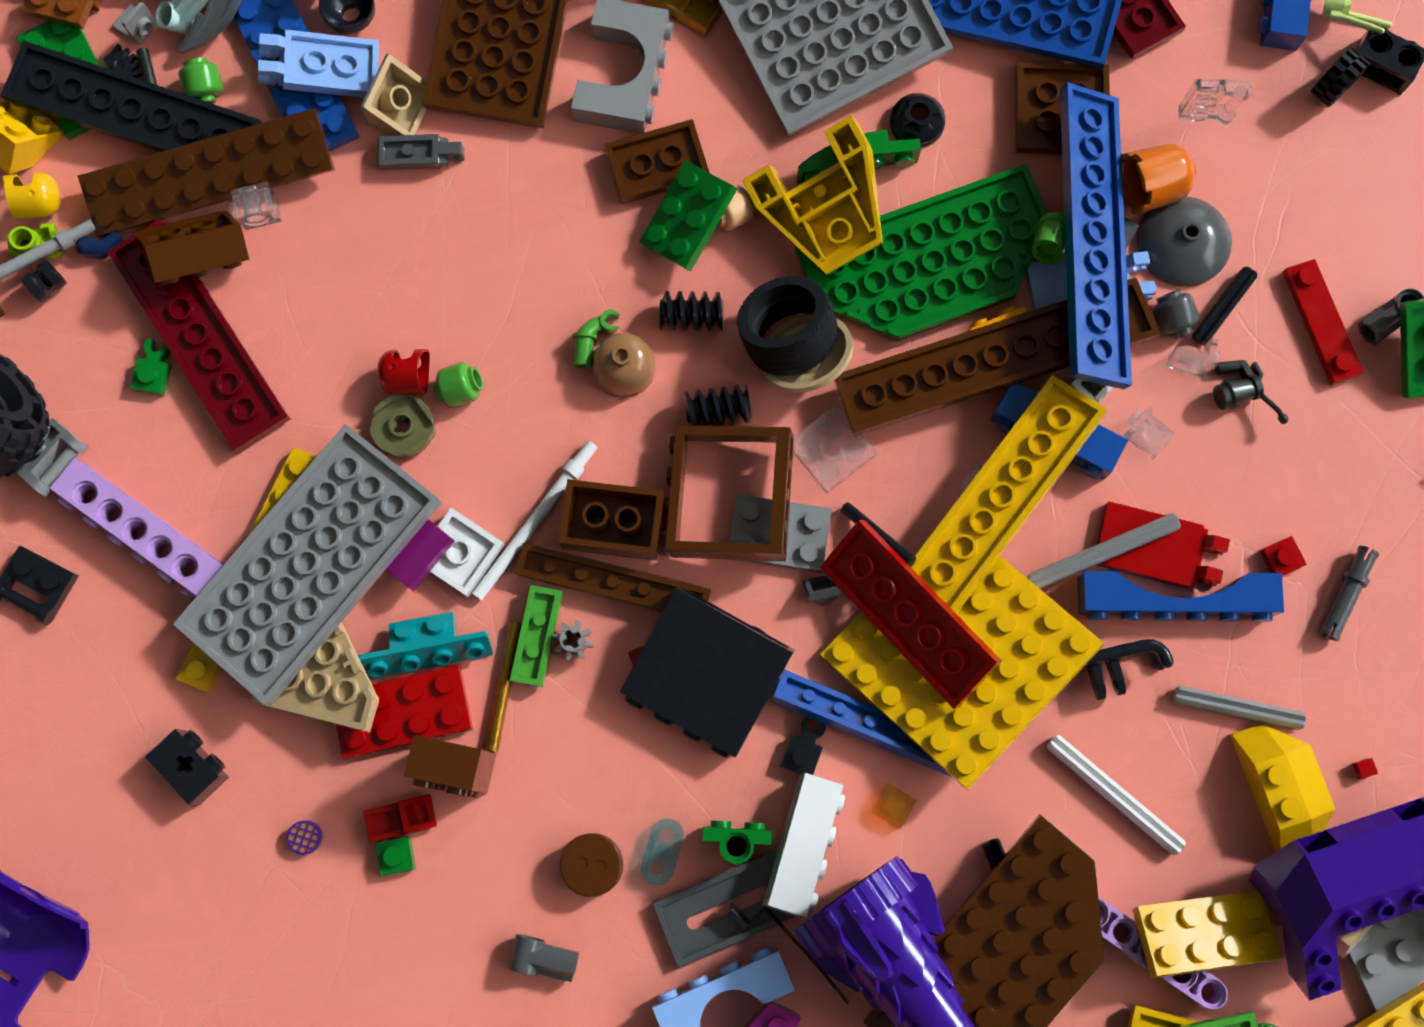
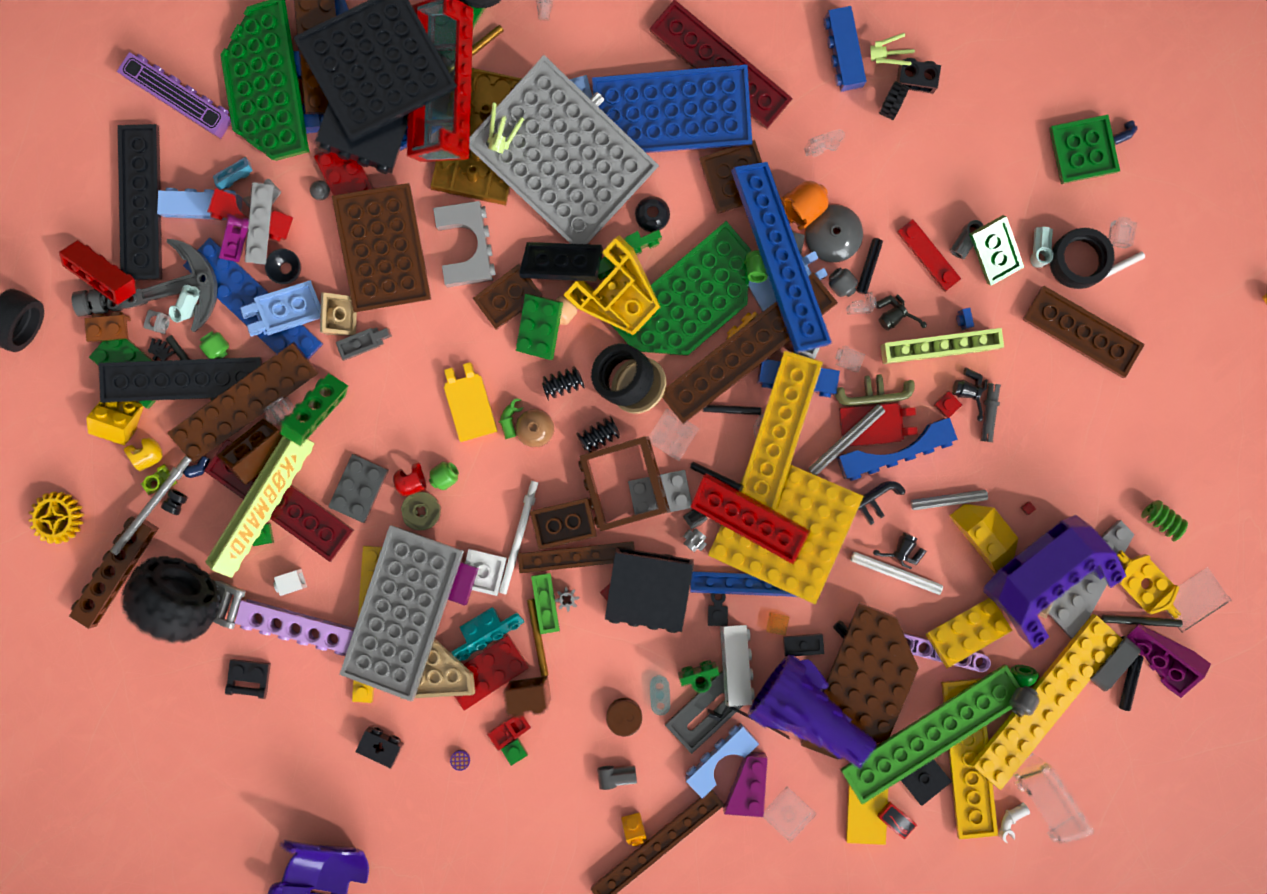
camera: 25 degrees left, 10 degrees up
none -> yellowish green brick [205,436,315,578]
none -> white brick [274,569,307,596]
none -> green brick [280,373,348,447]
none -> dark grey plate [328,454,389,523]
none -> yellow tile [444,362,498,442]
none -> black plate [519,242,603,281]
none -> light grey gear [683,528,707,552]
none -> black bar [703,405,761,415]
none -> black plate [783,634,824,657]
none -> olive piece [835,374,915,406]
none -> black piece [873,532,927,569]
none -> yellowish green brick [880,328,1004,364]
none -> black piece [952,368,988,421]
none -> blue plate [956,308,974,330]

